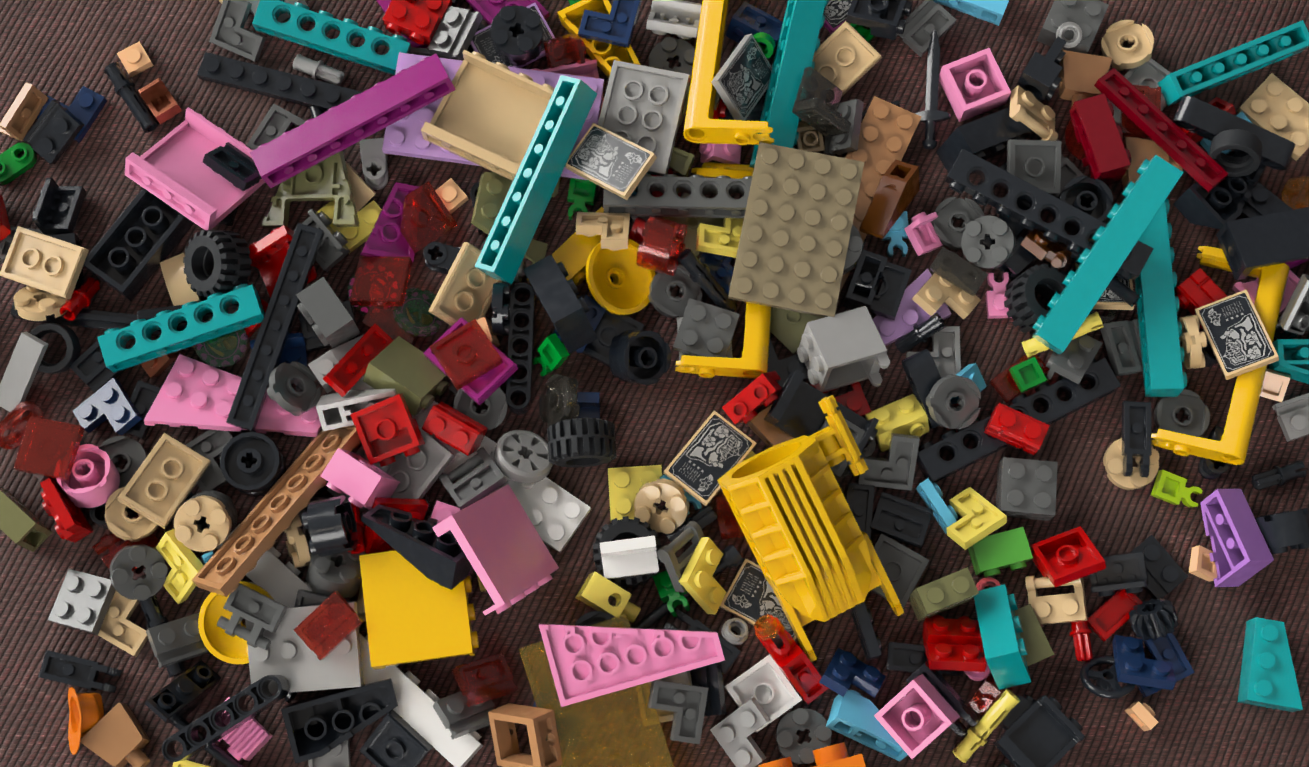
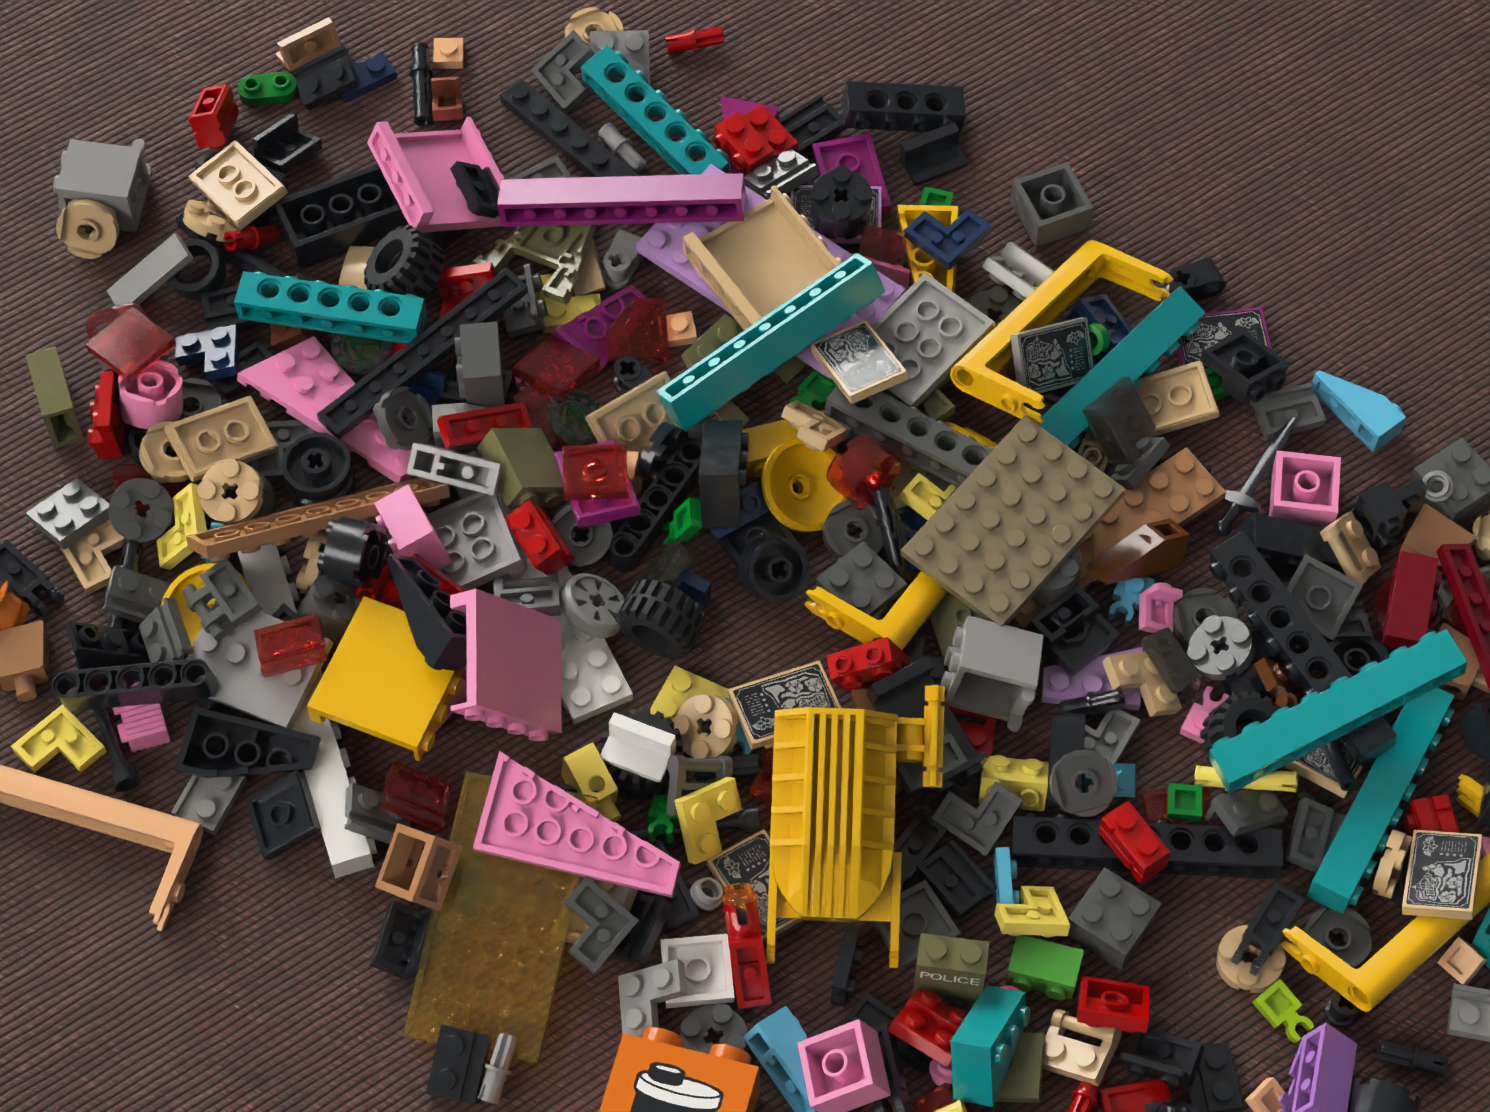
camera: 30 degrees right, 15 degrees down
red plate [350,394,425,467] -> none
bright pink bracket [699,143,741,164] -> none
dark blue plate [819,647,886,698] -> none
none -> dark grey plate [139,597,193,663]

